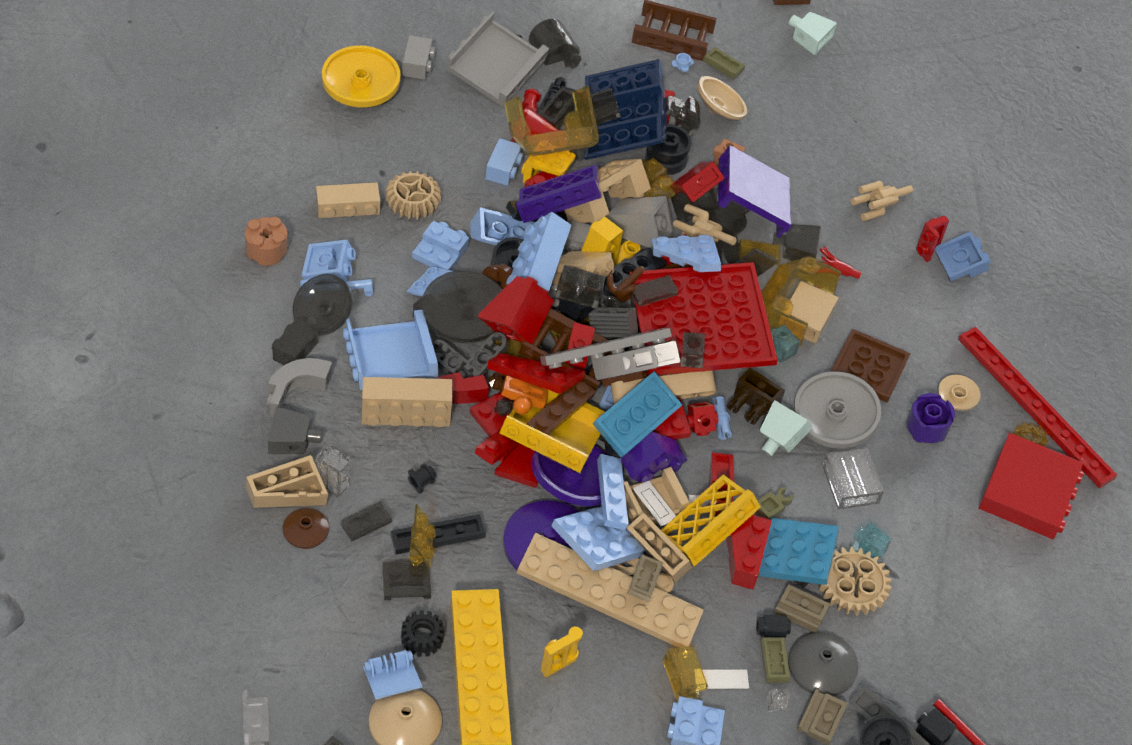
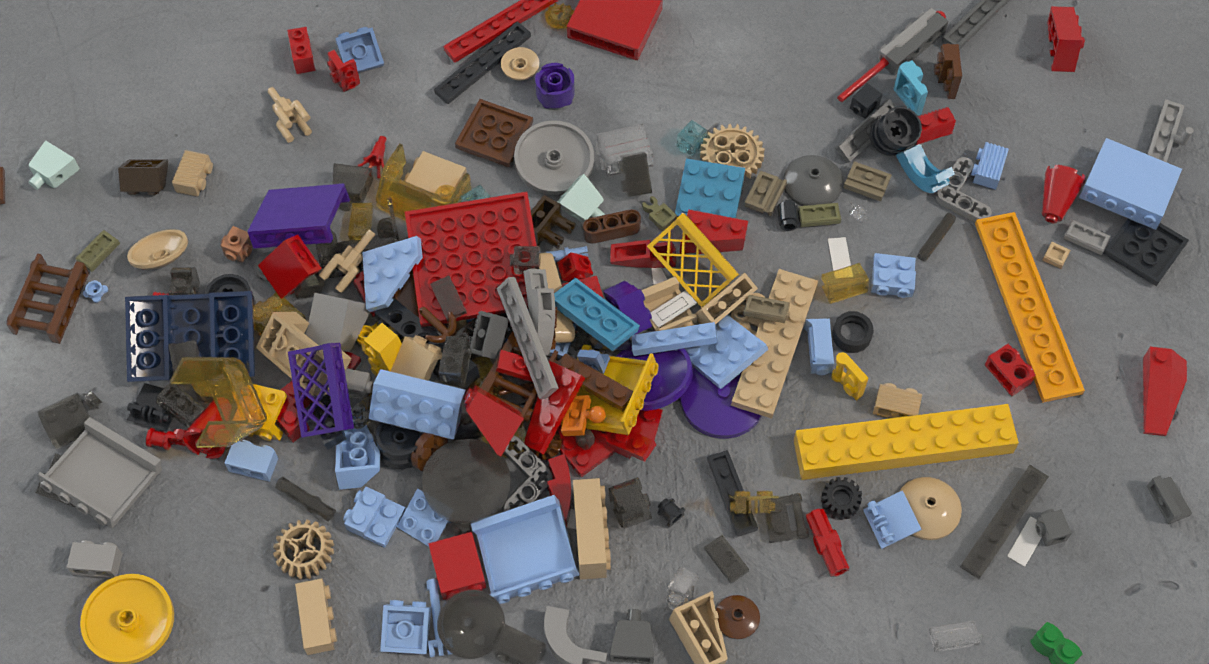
camera: 85 degrees left, 10 degrees up
none -> dark brown slope [118,159,168,195]
none -> tan brick [172,150,213,197]
none -> clear smoke pin [275,476,336,521]
none -> red brick [287,27,316,74]
none -> red panel [428,532,486,601]
none -> black plate [434,21,531,104]
none -> medium blue bracket [577,350,610,374]
none -> reddish brown beam [583,209,641,244]
none -> clear smoke brick [608,477,652,529]
none -> clear smoke brick [618,152,652,197]
none -> light blue window [804,318,834,375]
none -> red piece [806,509,849,577]
none -> black tyre [832,311,874,353]
none -> tan brick [873,383,922,418]

